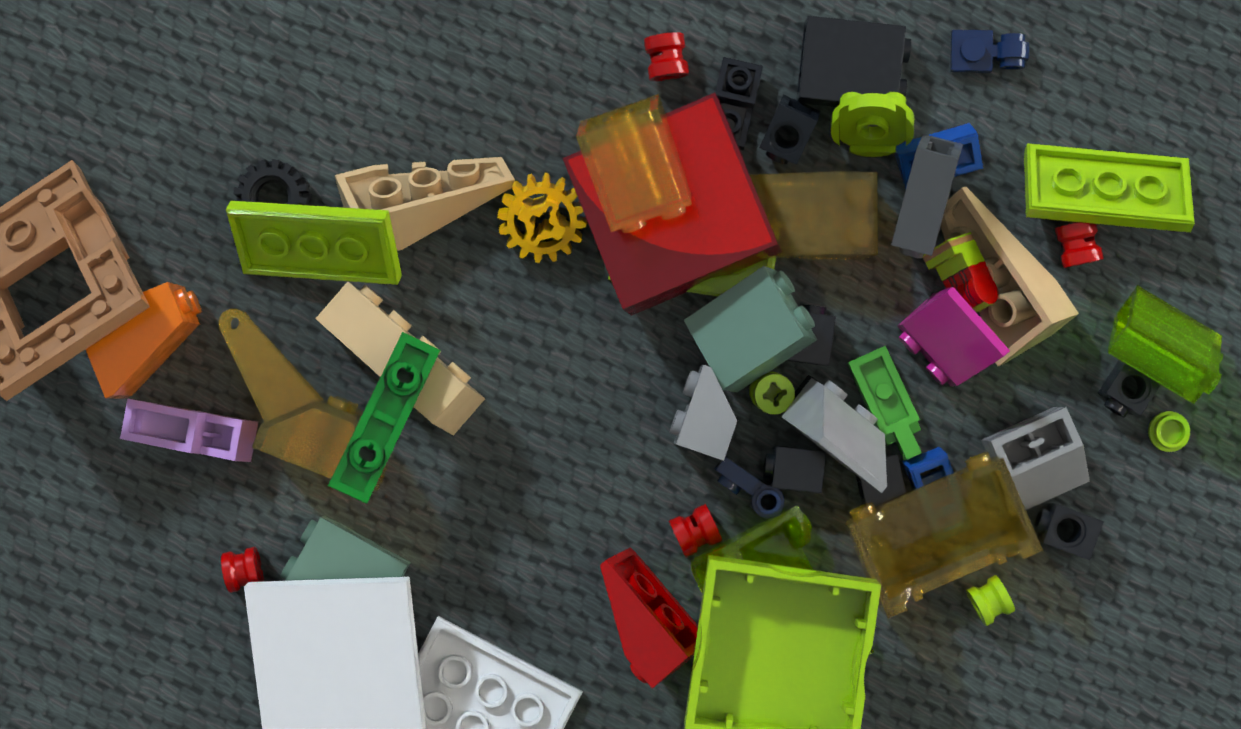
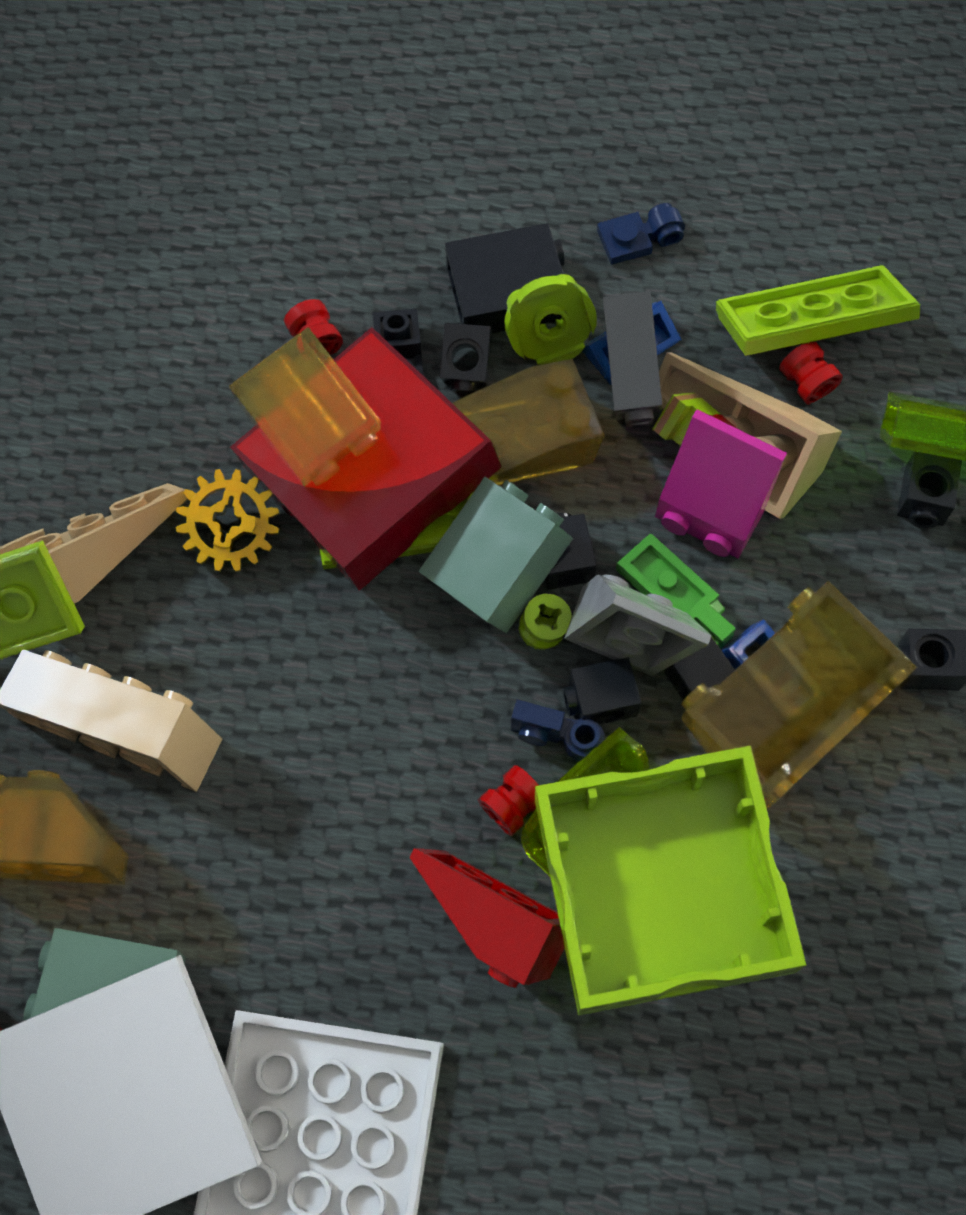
camera: 15 degrees left, 20 degrees down
green plate [328,332,441,504] -> none
light grey slope [669,365,737,461] -> none
lime wheel [966,575,1015,626] -> none
light grey slope [981,407,1090,515] -> none

